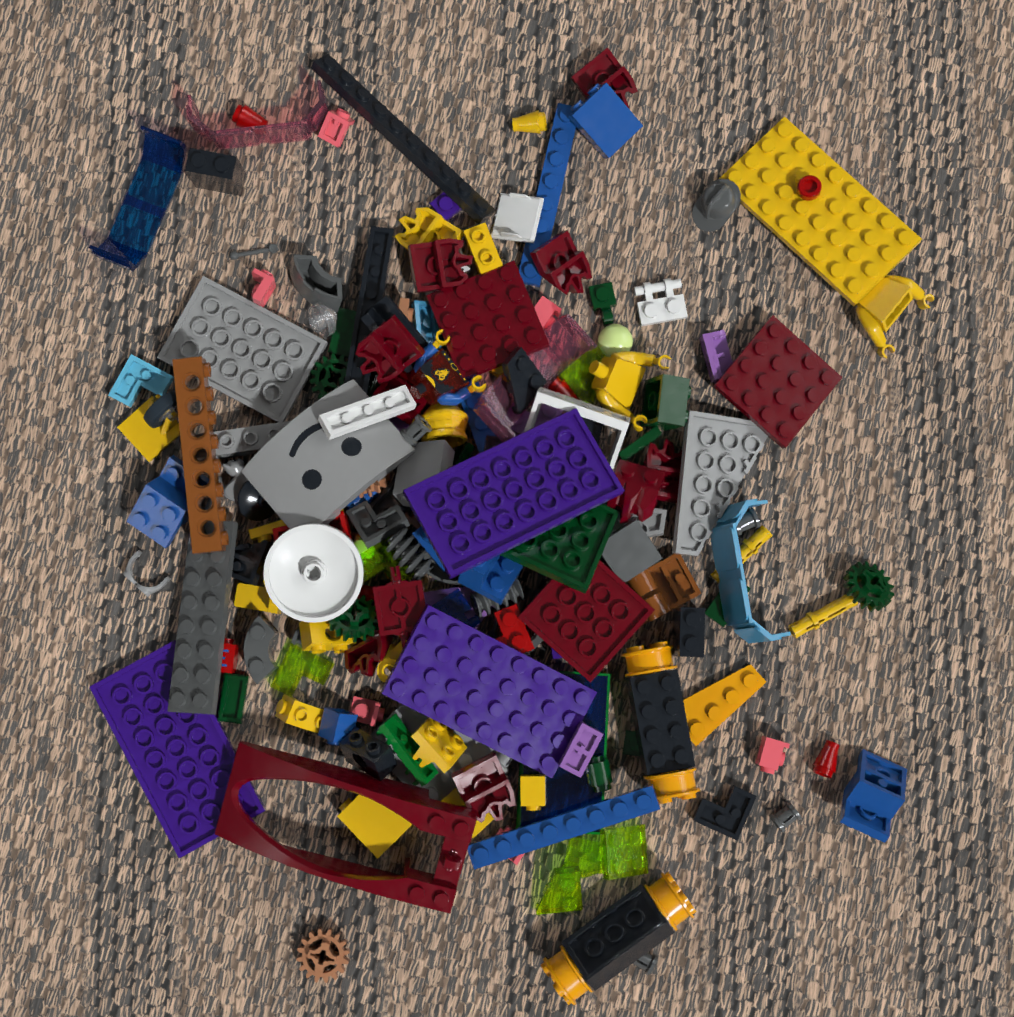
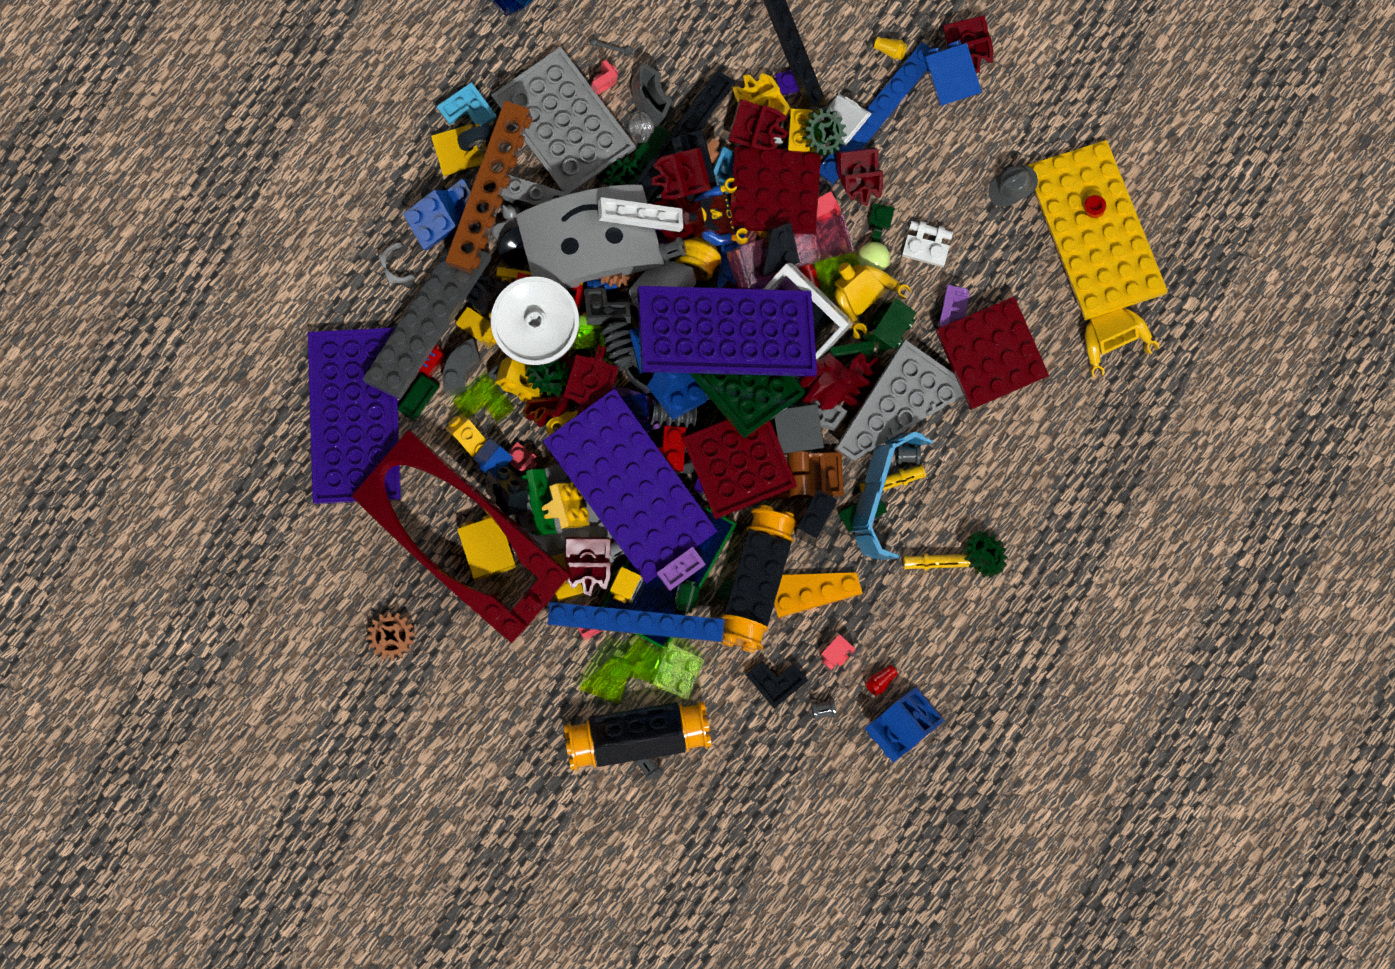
camera: 30 degrees right, 5 degrees down
none -> dark green gear [801,108,847,156]

